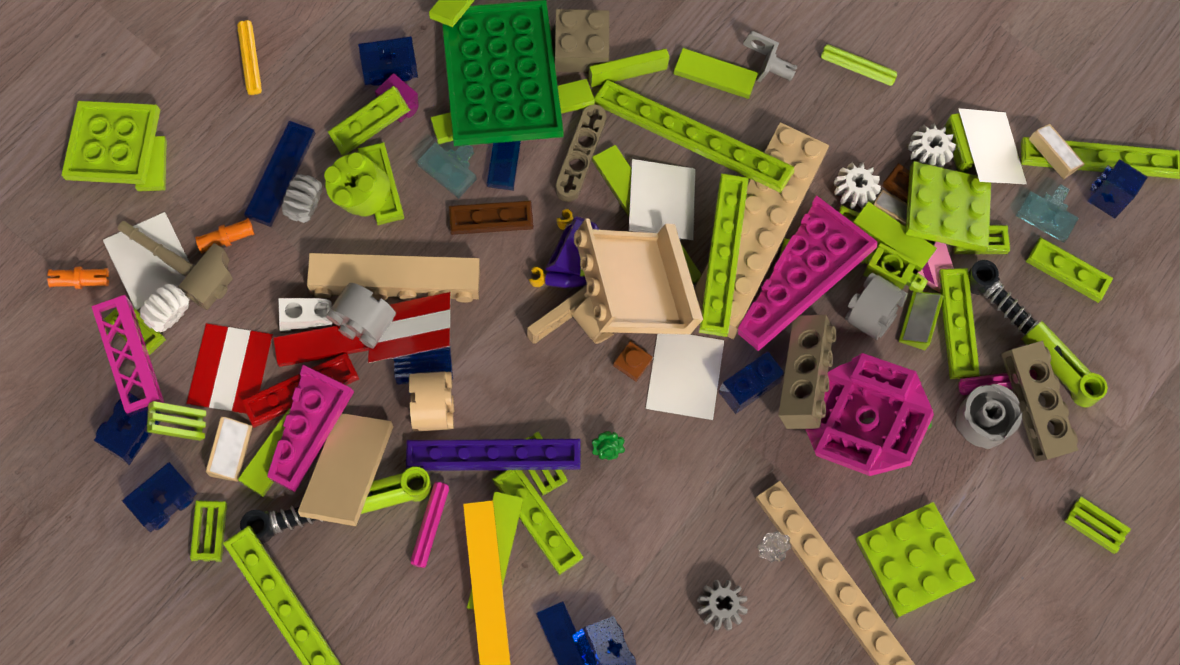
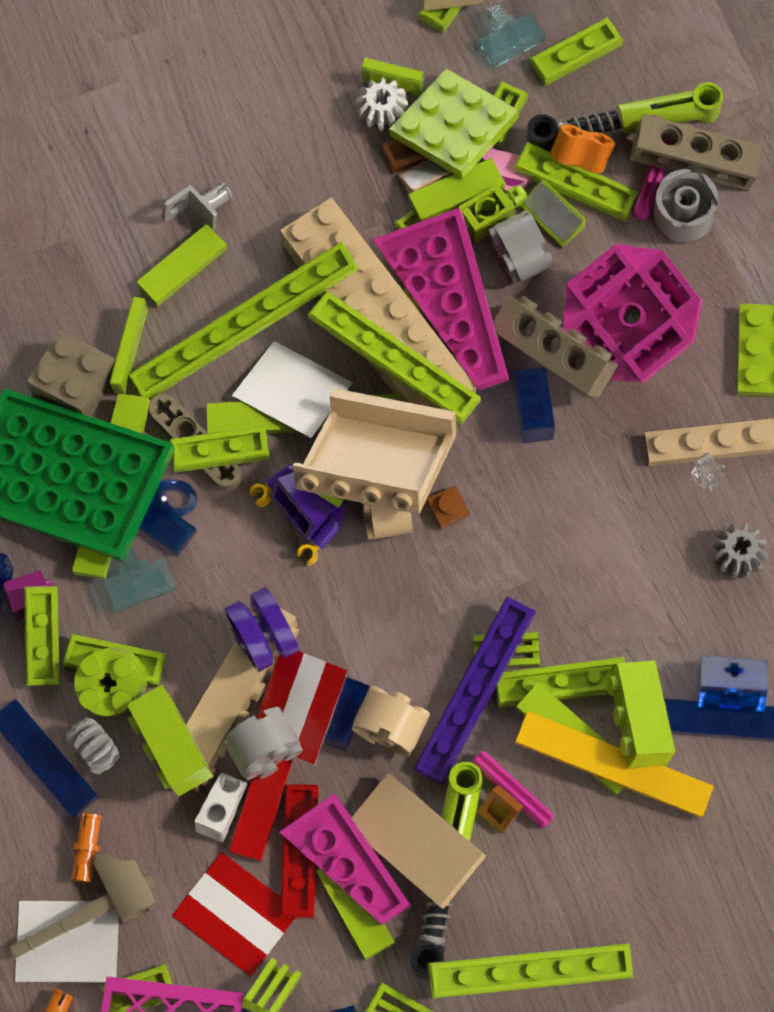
camera: 50 degrees left, 0 degrees up
white gear [140,284,189,332] -> none
flat silver slope [206,417,253,482] -> none
reddish brown tile [449,200,534,235] -> none
tan tile [527,286,587,344] -> none
green plant [592,431,625,460] -> none
white sticker [646,334,724,420] -> none
lime axle [821,44,897,86] -> none
white gear [834,162,881,209] -> none
white sticker [958,108,1027,184] -> none
none -> lime brick [127,685,214,796]
none -> clear blue piece [151,479,198,517]
none -> lime tile [170,426,270,473]
none -> dark purple wheel [224,586,300,673]
none -> dark orange plate [477,785,524,834]
none -> orange axle [550,124,615,173]
none -> lime brick [607,660,676,768]

